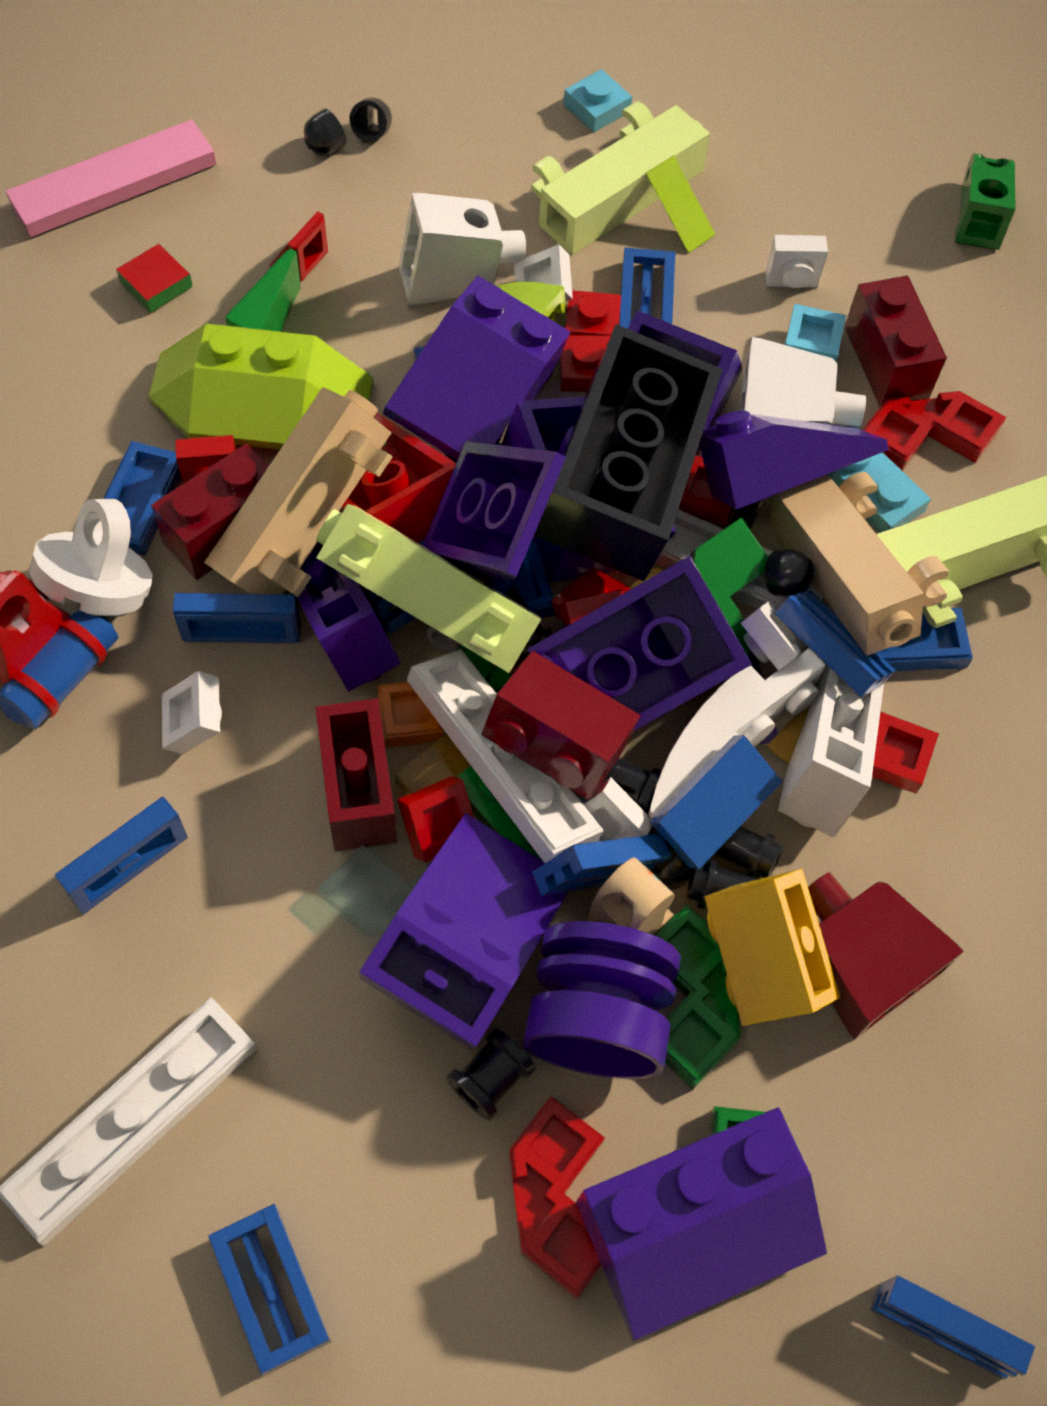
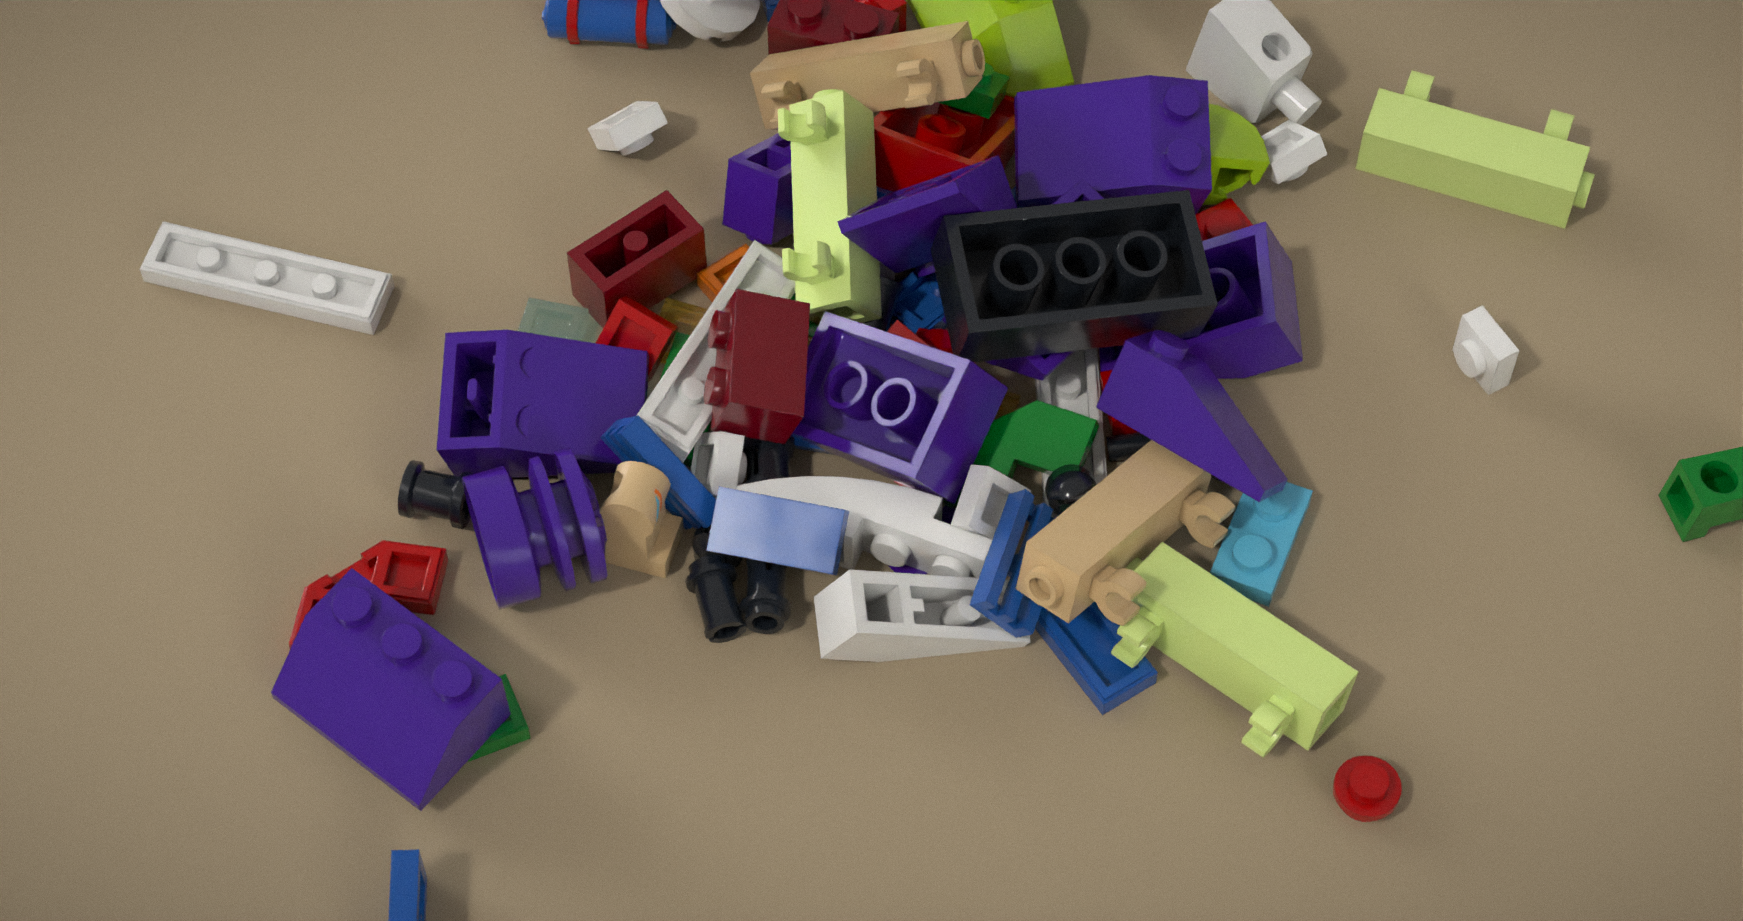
camera: 65 degrees right, 5 degrees down
blue tile [54,796,188,915] -> none
blue tile [173,593,301,643] -> none
blue tile [208,1204,331,1376] -> none
medium azure plate [563,69,632,132] -> none
red plate [565,290,621,336] -> none
blue tile [619,247,676,329] -> none
lime sticker [645,155,716,253] -> none
green tile [655,904,740,1090] -> none
yellow brick [704,869,840,1026] -> none
white torso [739,337,866,428] -> none
medium azure plate [785,304,846,362] -> none
dark red torso [808,872,964,1040] -> none
dark red brick [844,275,947,407] -> none
red tile [863,391,1007,471] -> none
red plate [872,712,939,794] -> none

